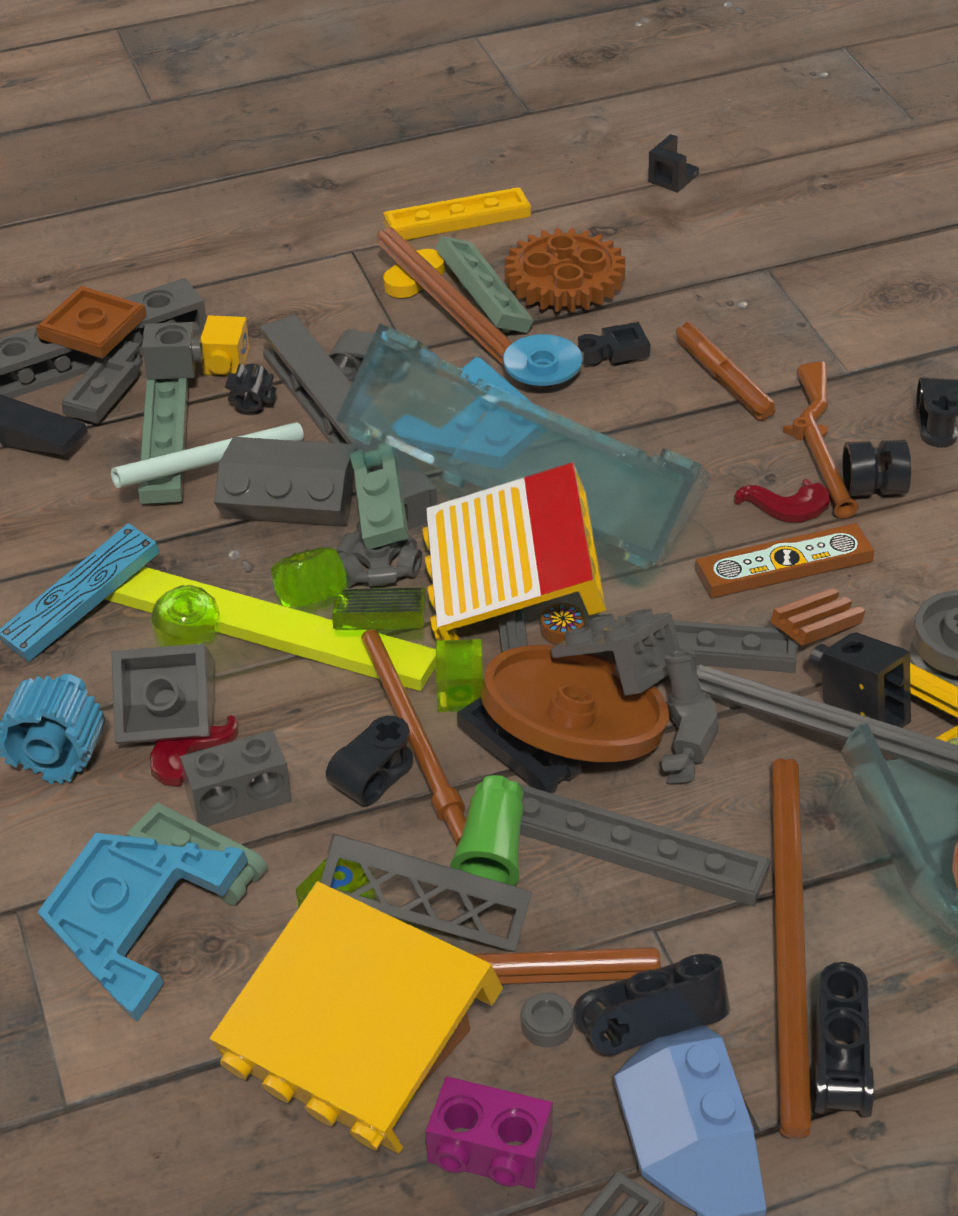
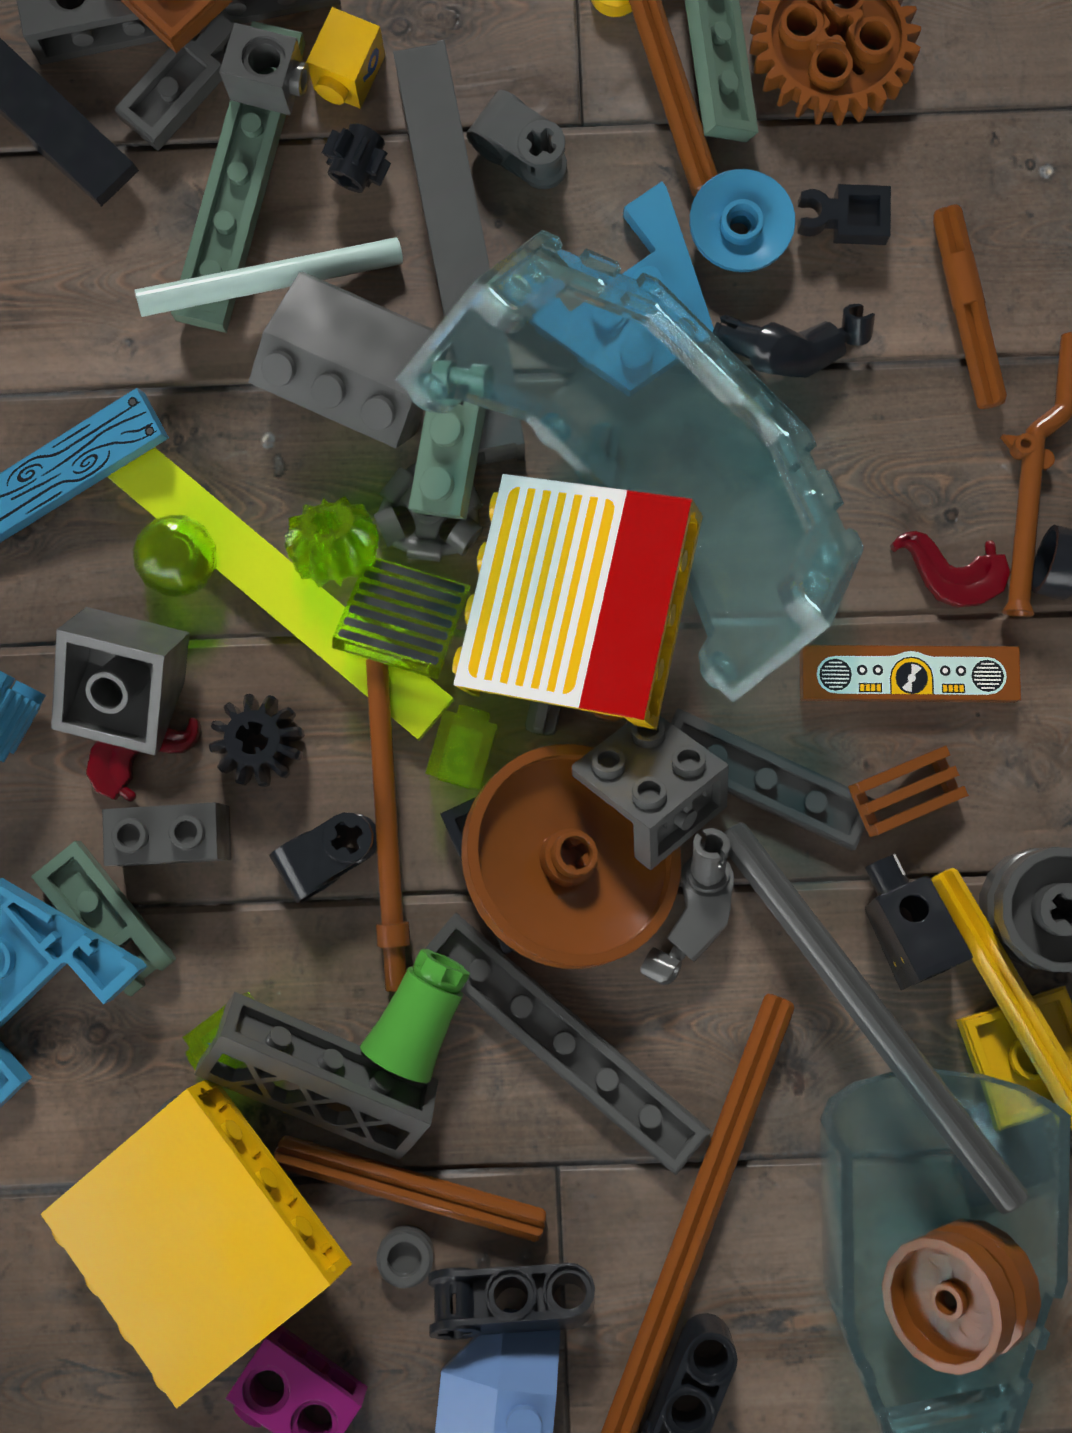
camera: 15 degrees right, 40 degrees up
none -> black gear [209,694,305,787]
none -> black arm [712,304,875,378]

